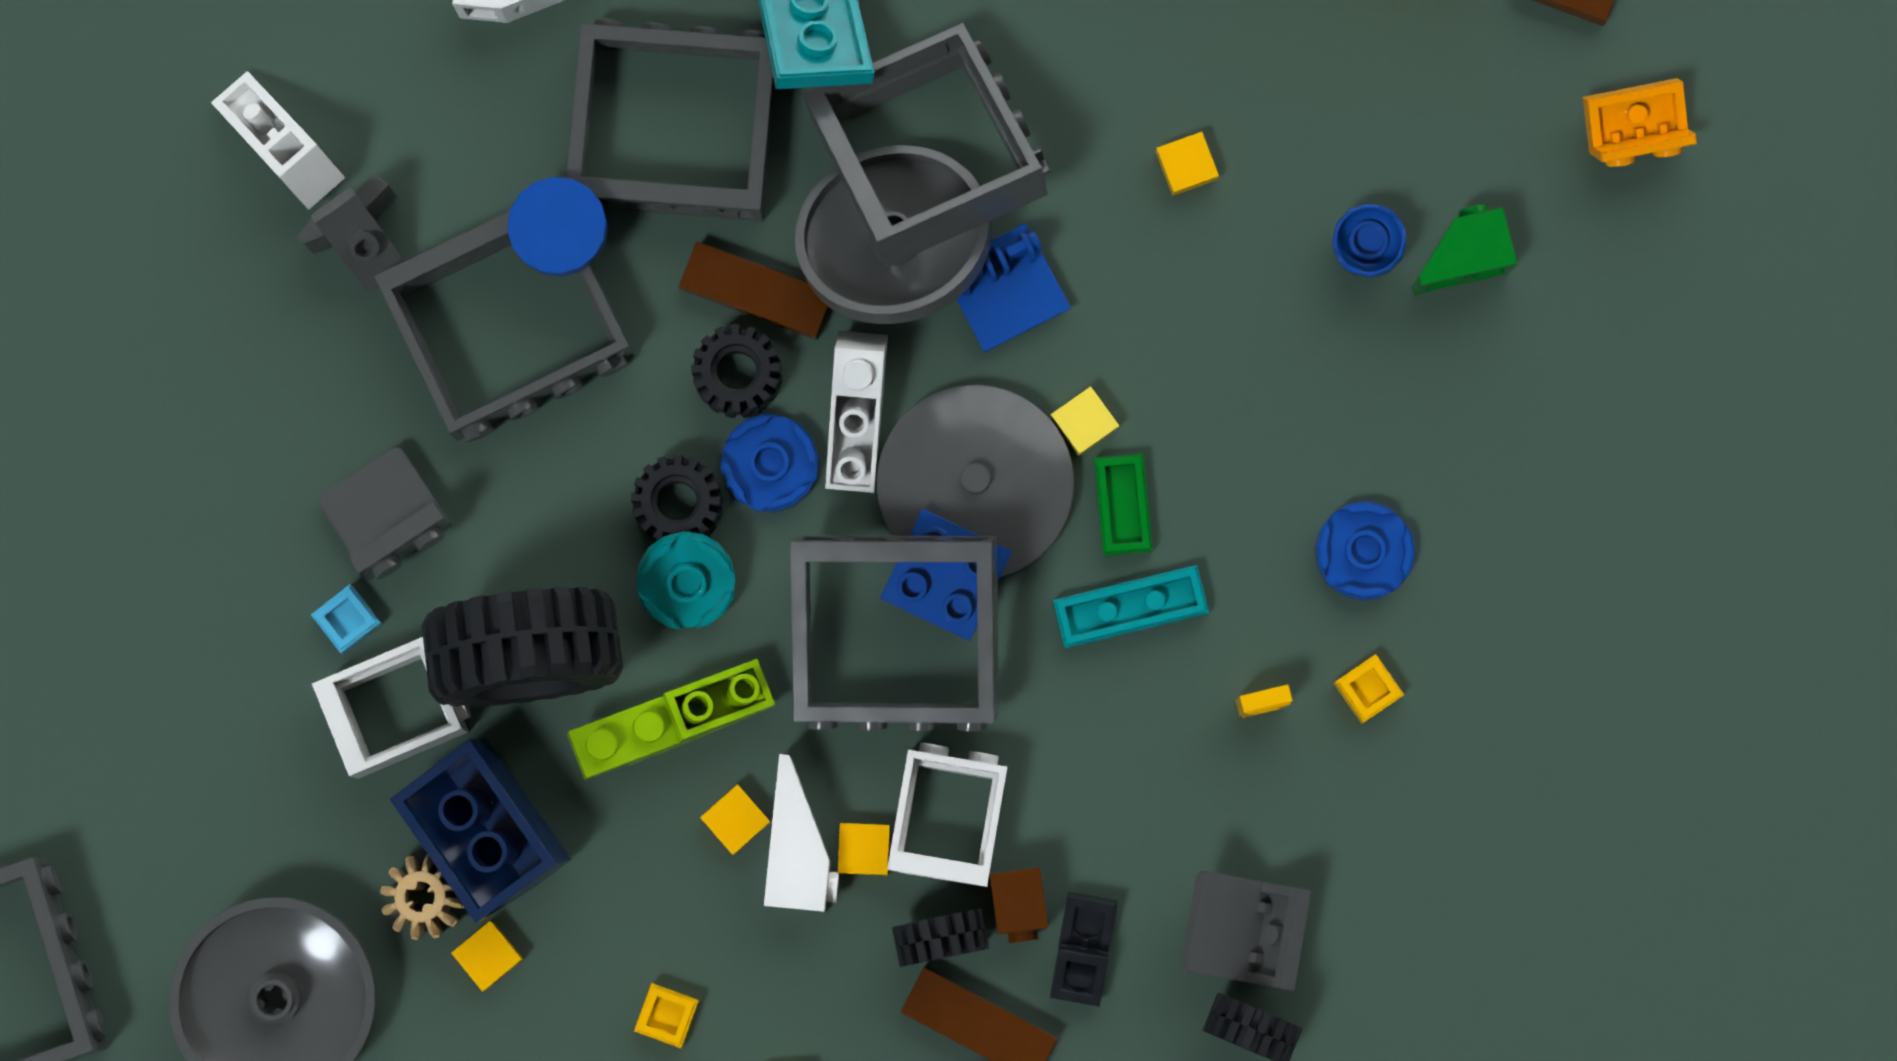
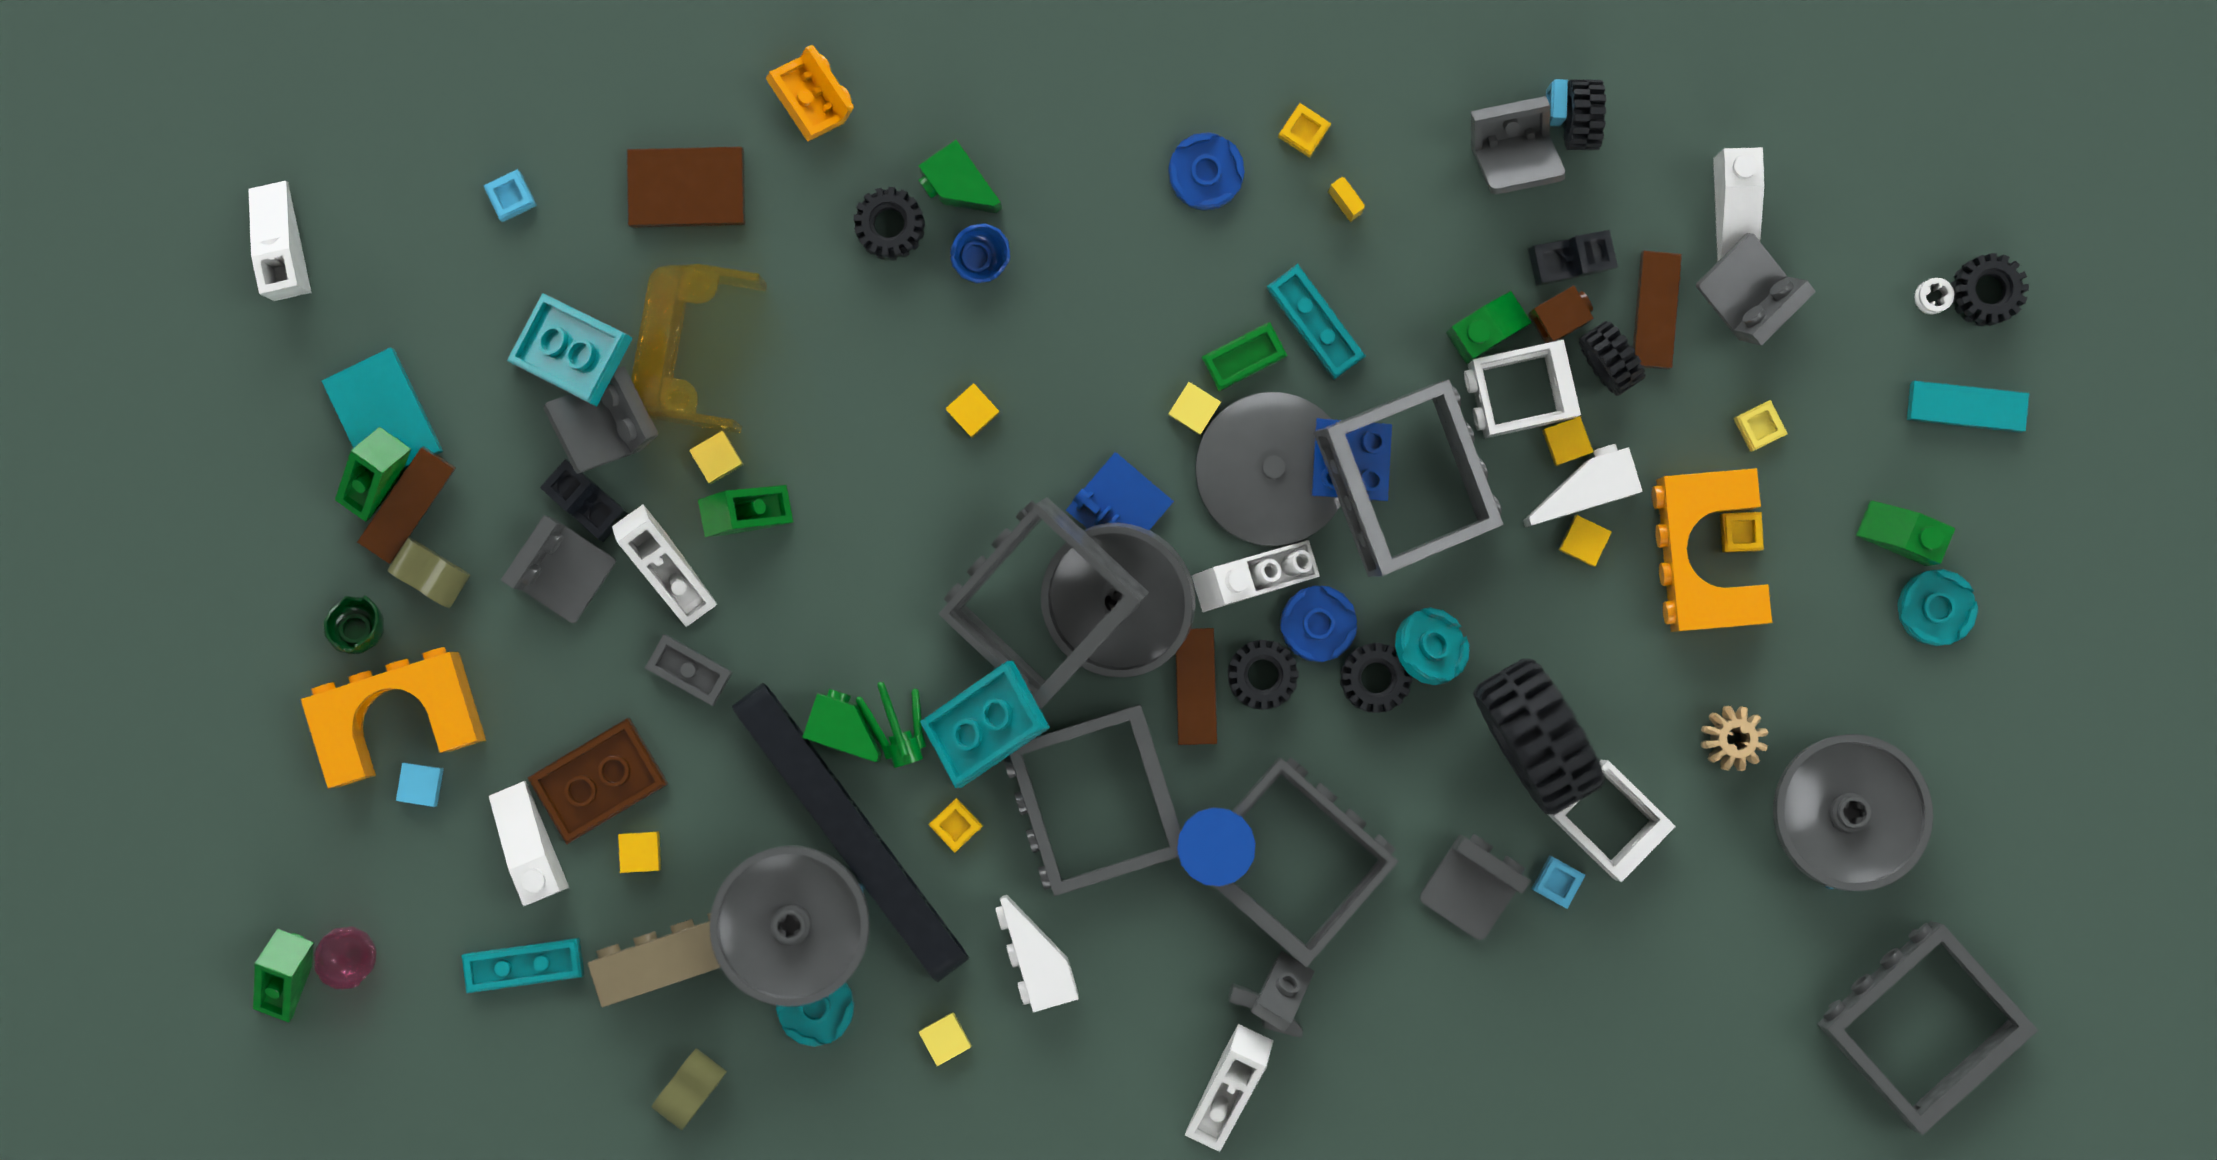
camera: 110 degrees left, 5 degrees up
dark blue slope [390,738,572,923] -> none
yellow tile [451,920,524,992] -> none
lime slope [567,659,775,781] -> none
none -> black tyre [853,186,925,260]
none -> green slope [1446,291,1532,365]
none -> medium azure tile [1546,79,1568,126]
none -> light orange arch [1652,468,1772,632]

